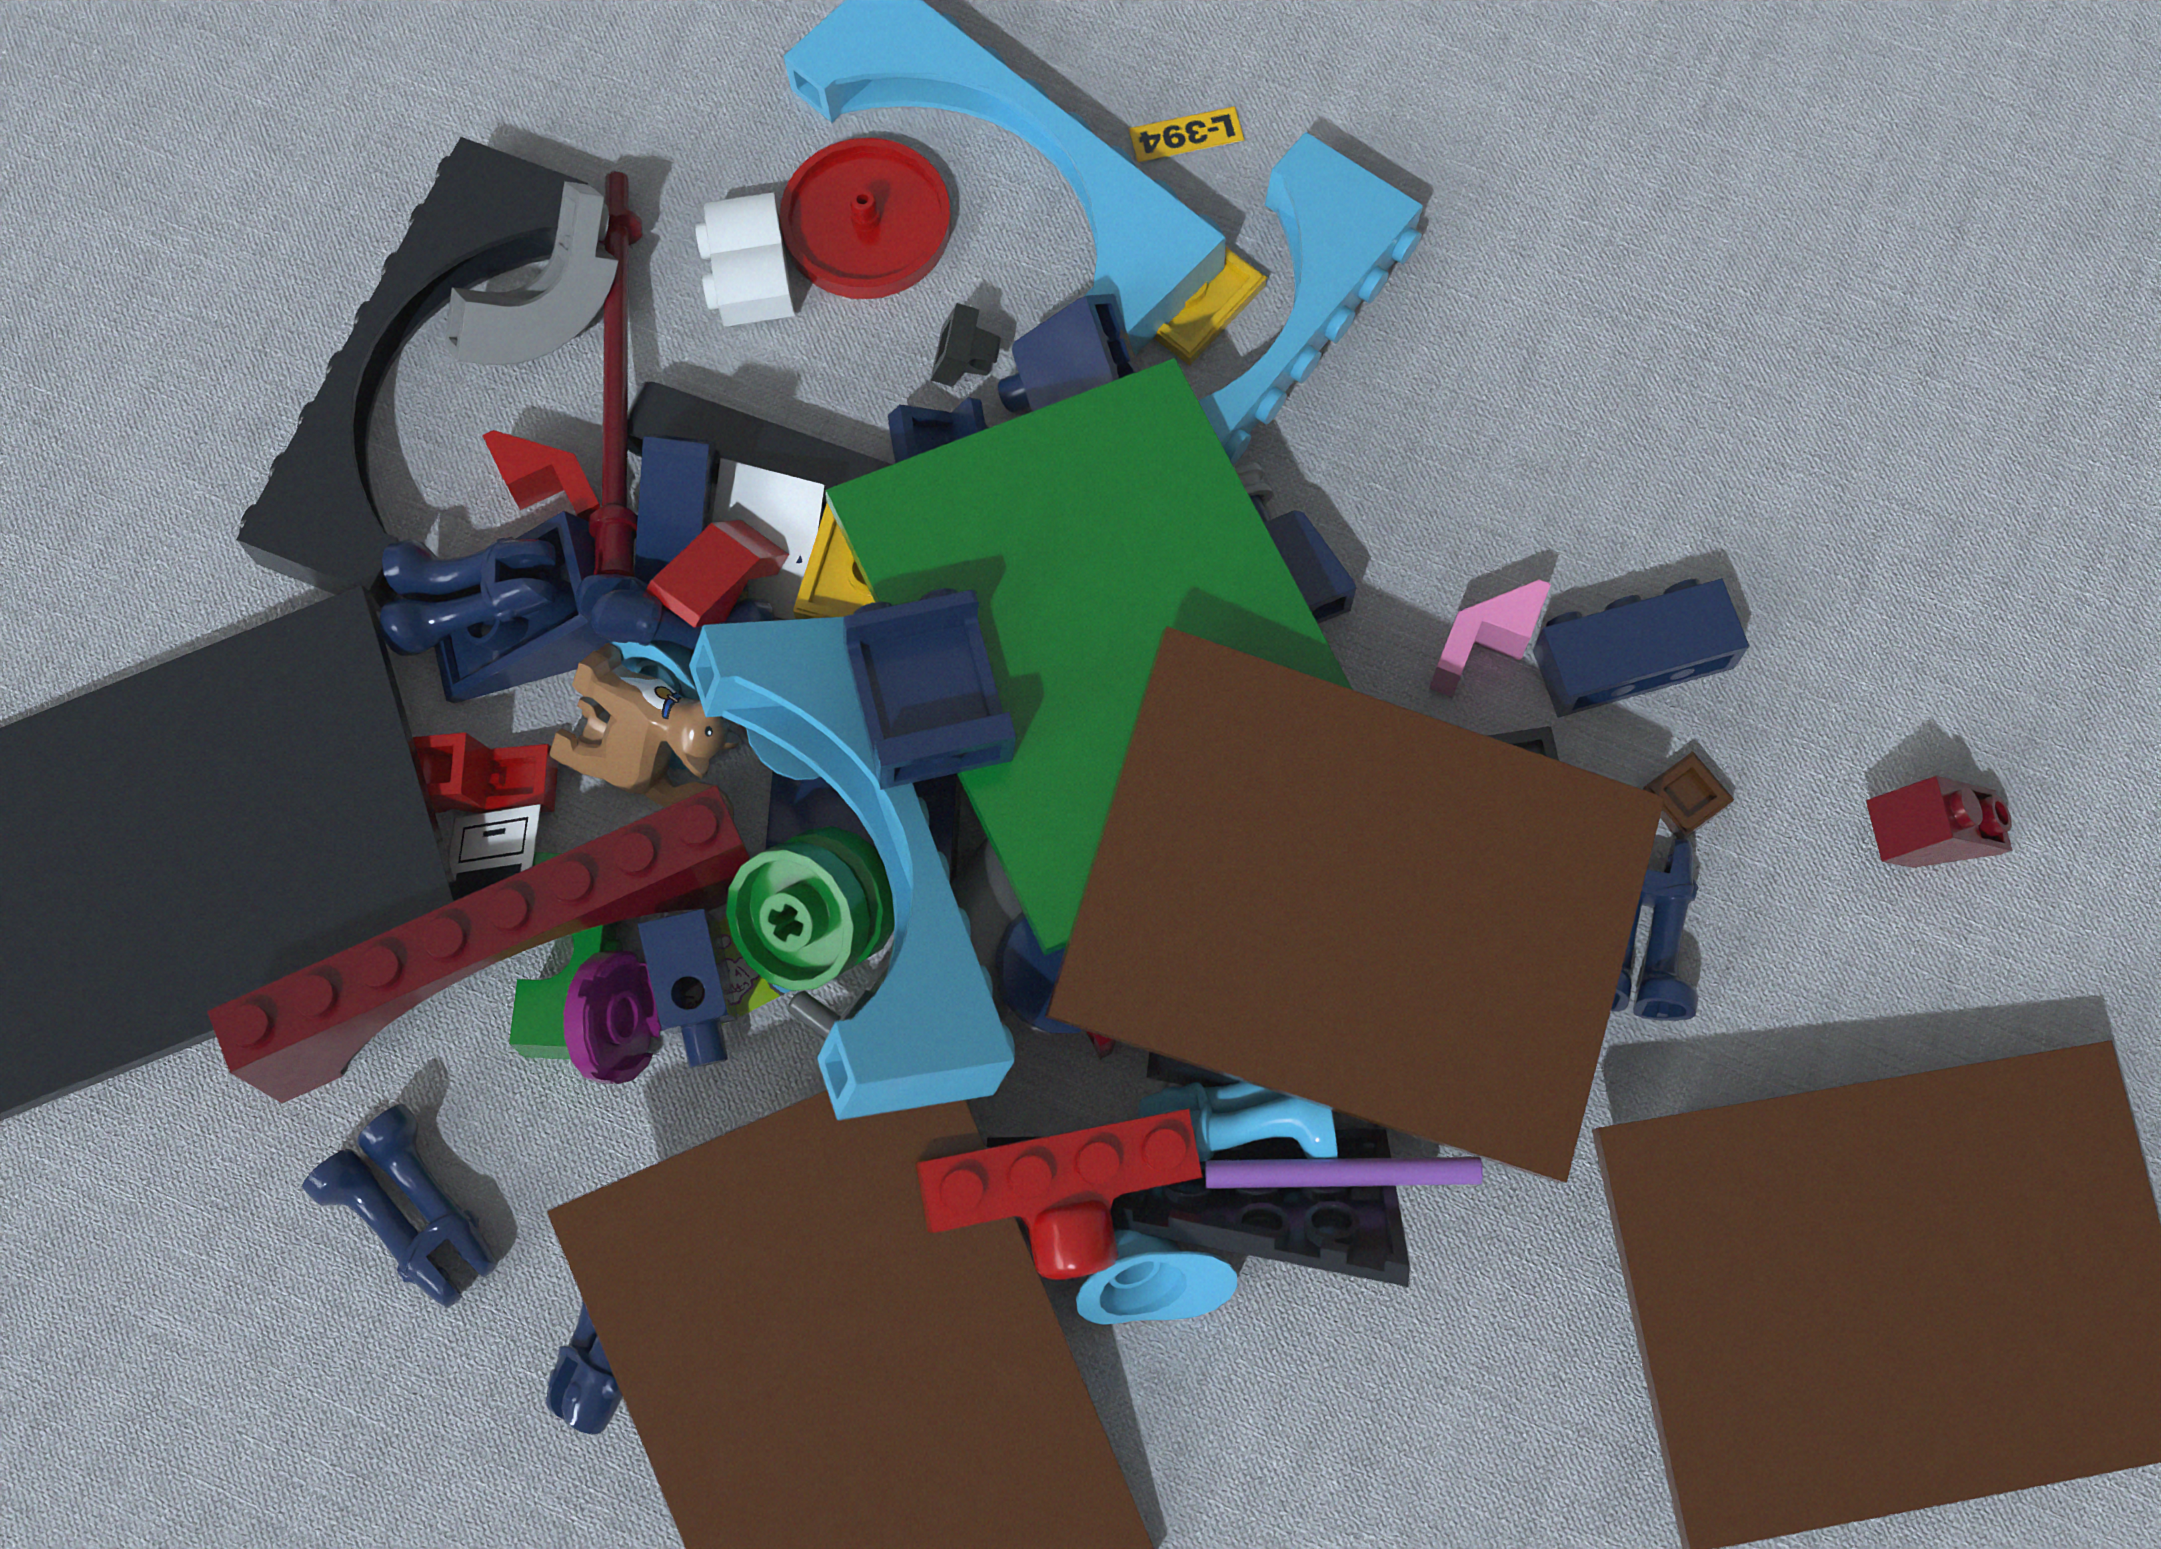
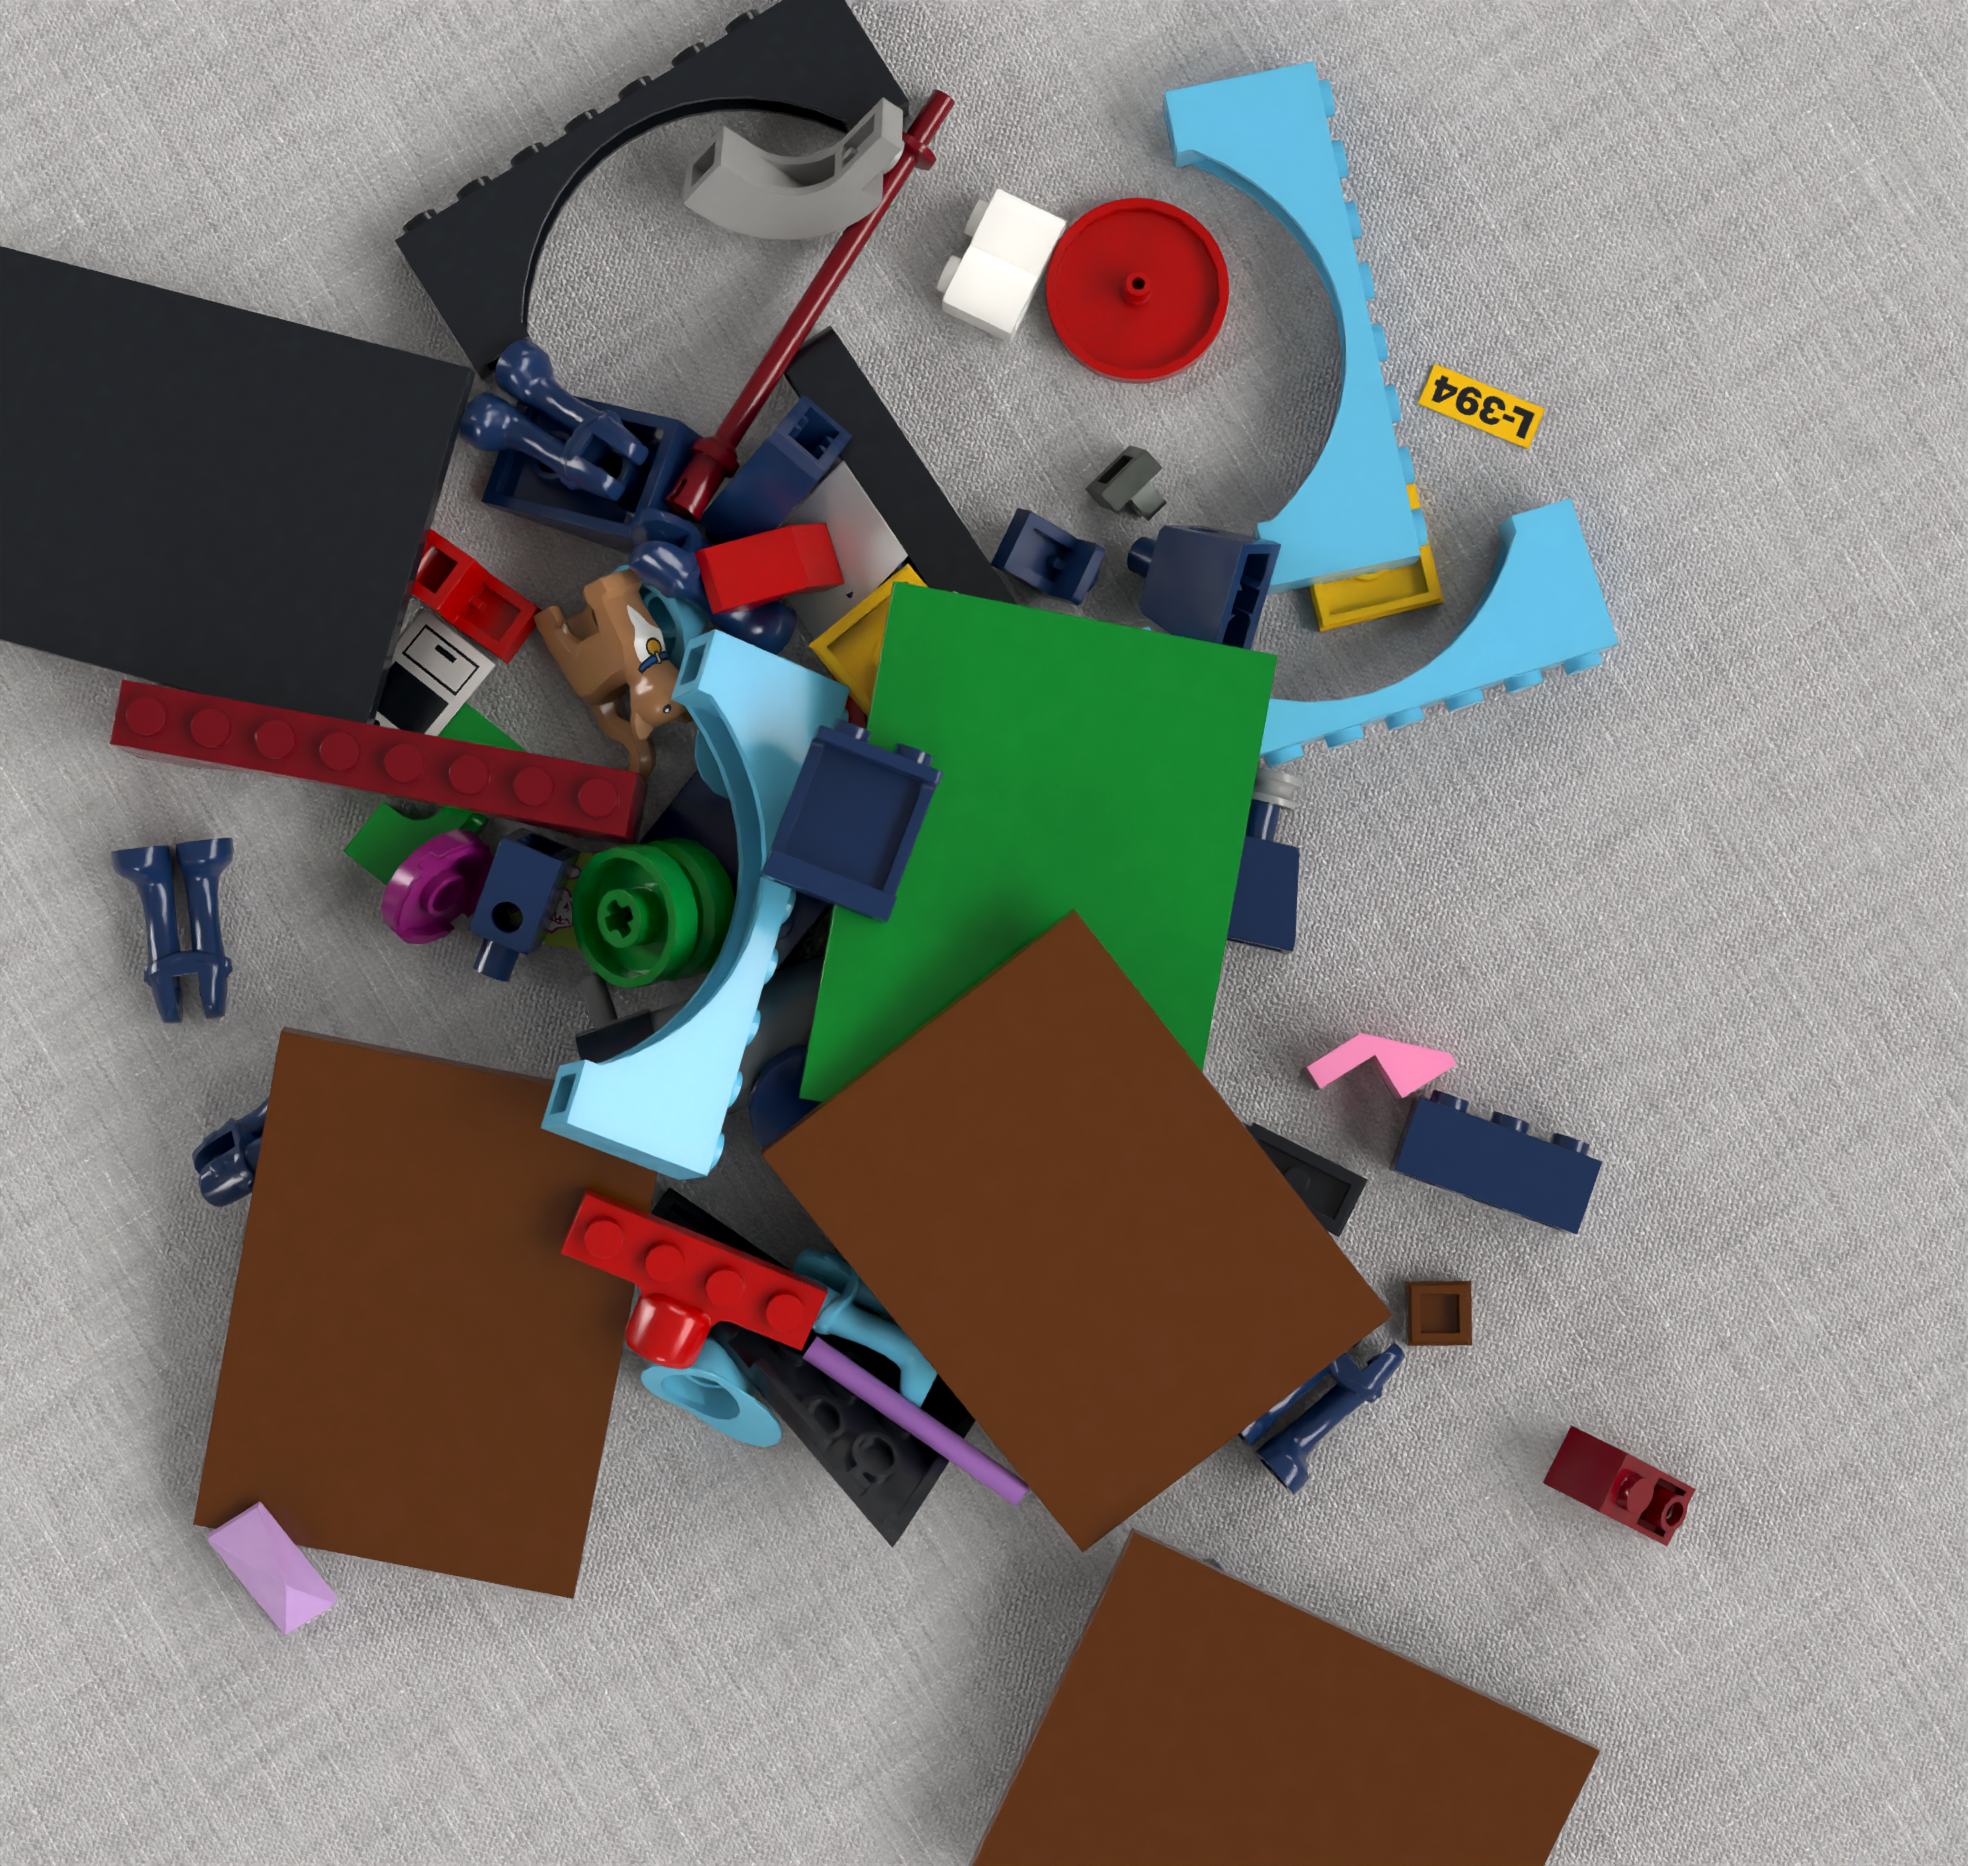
camera: 30 degrees right, 15 degrees up
red slope [482,430,601,521] -> none

